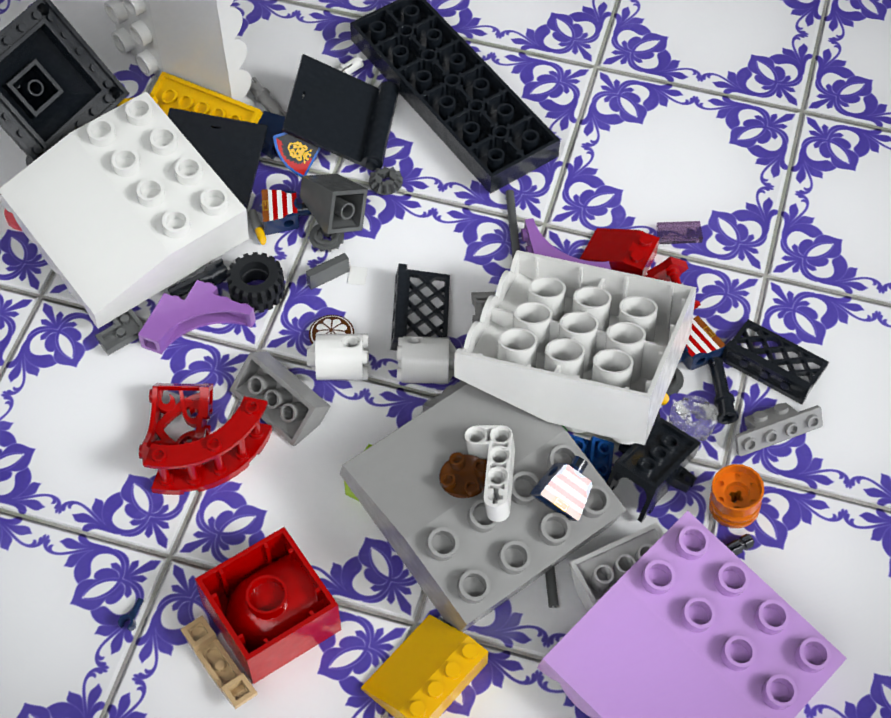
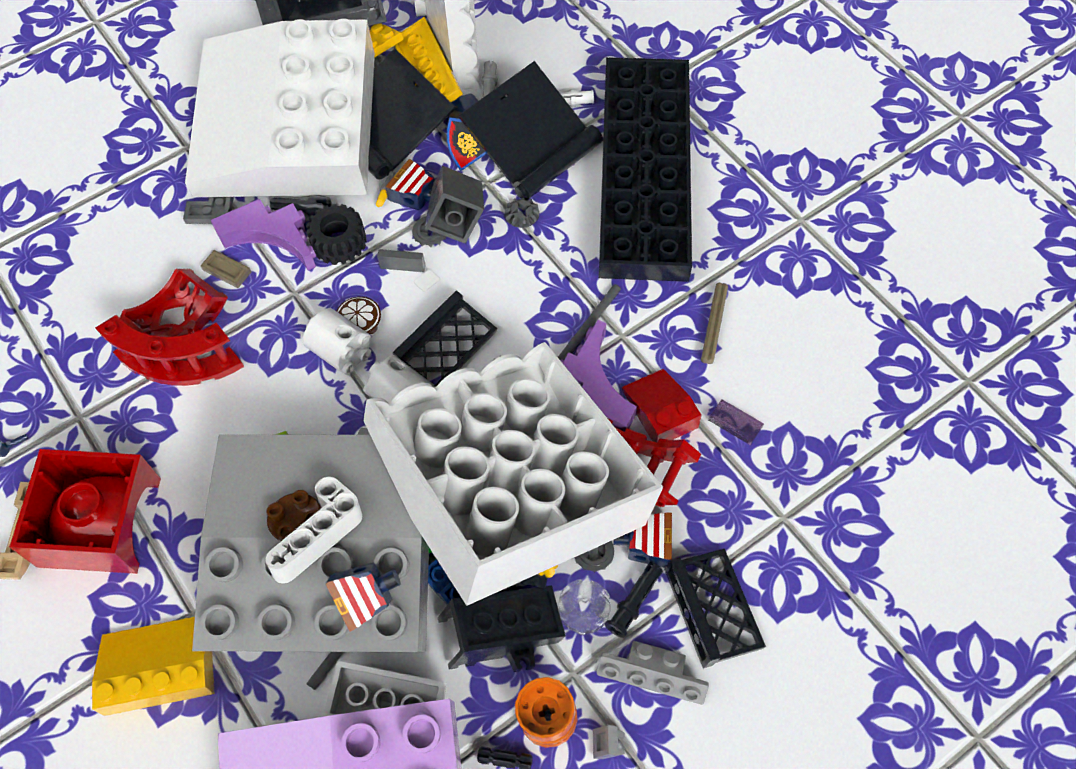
camera: 40 degrees right, 5 degrees up
light grey slope [229,351,331,446] -> none
none -> dark tan tile [201,250,251,288]
none -> light grey tile [593,725,625,759]
none -> dark tan axle [701,282,728,364]

